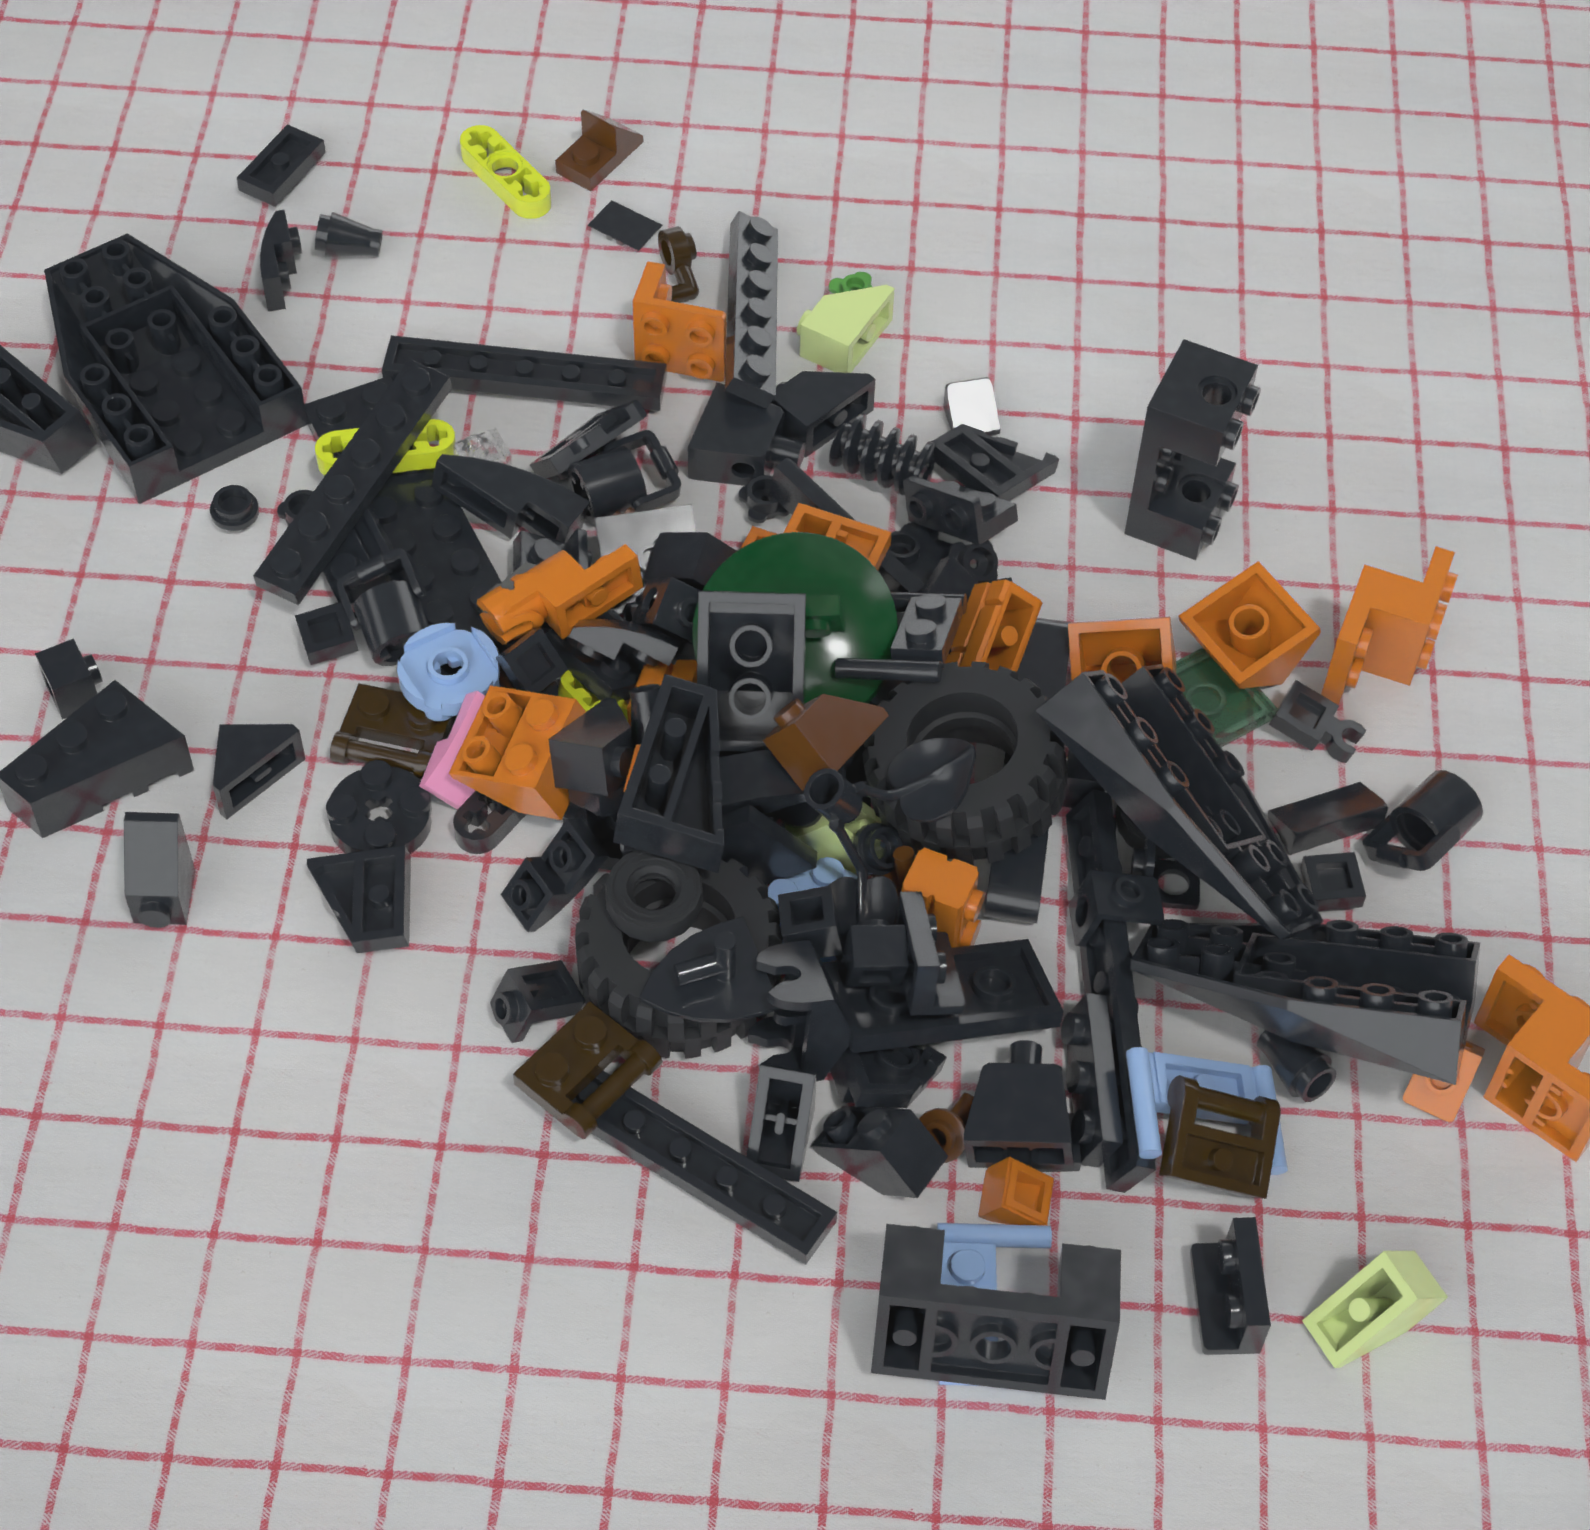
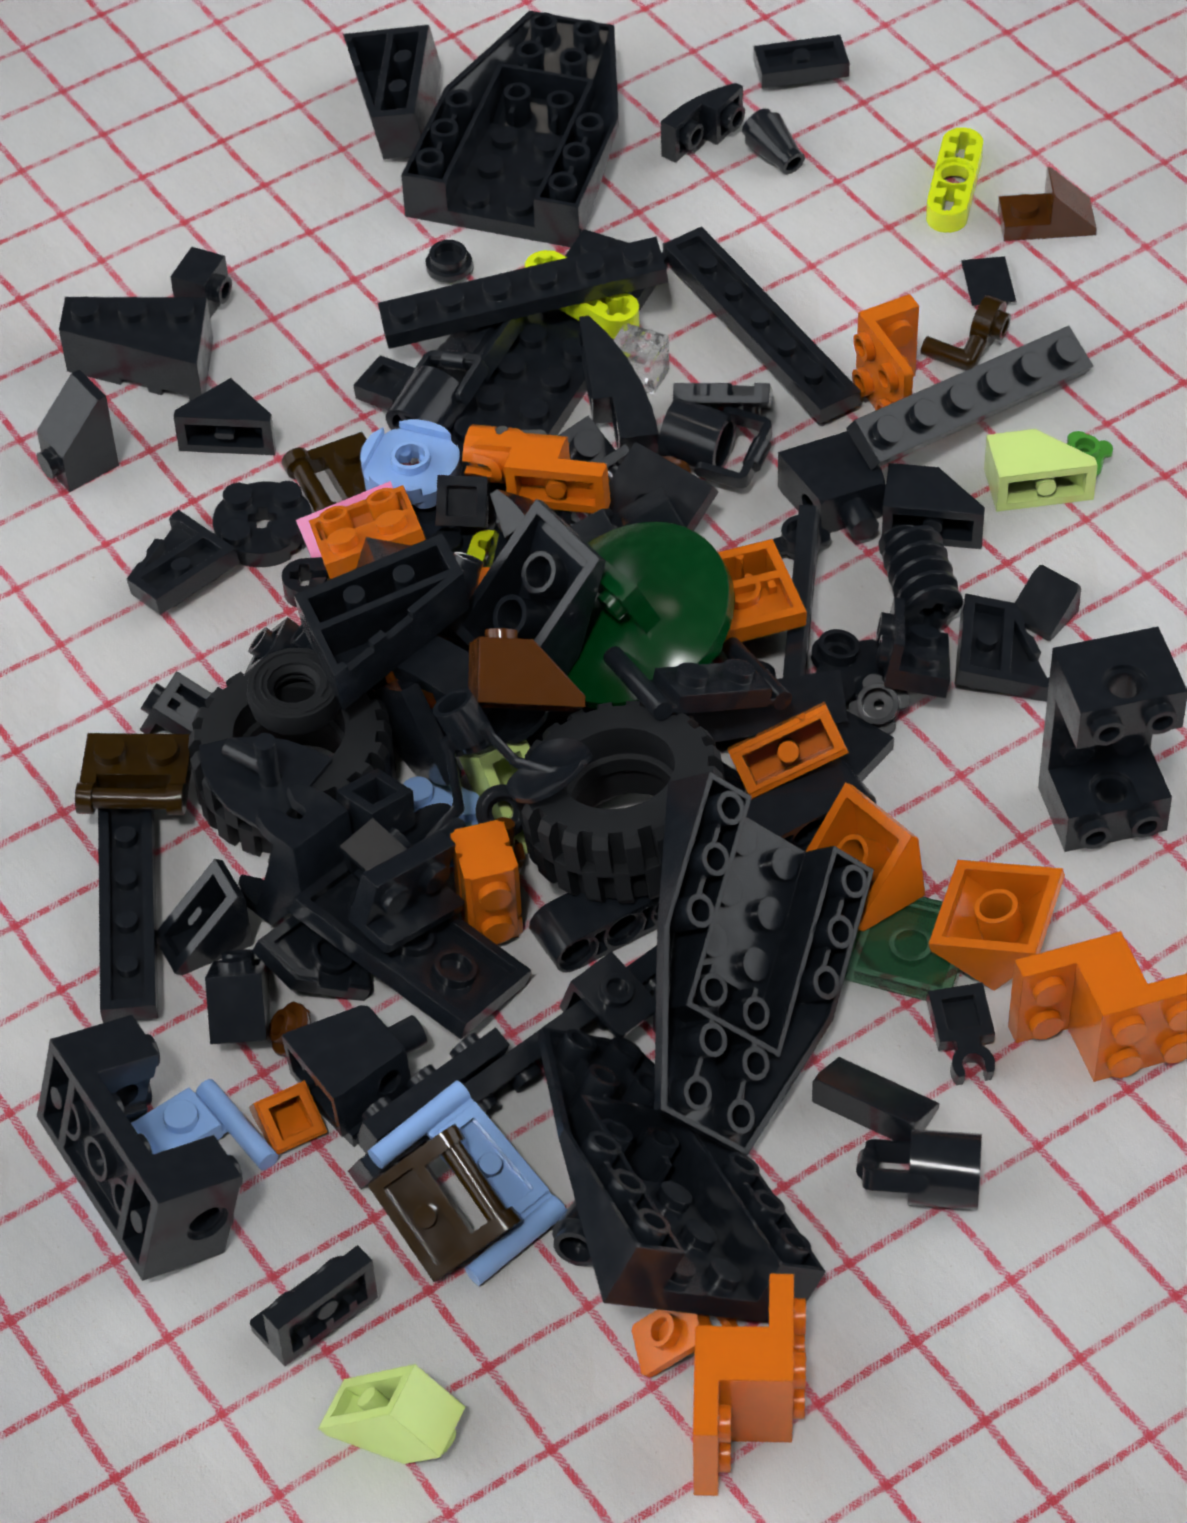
camera: 55 degrees right, 5 degrees down
black plate [1300,852,1366,911] -> none

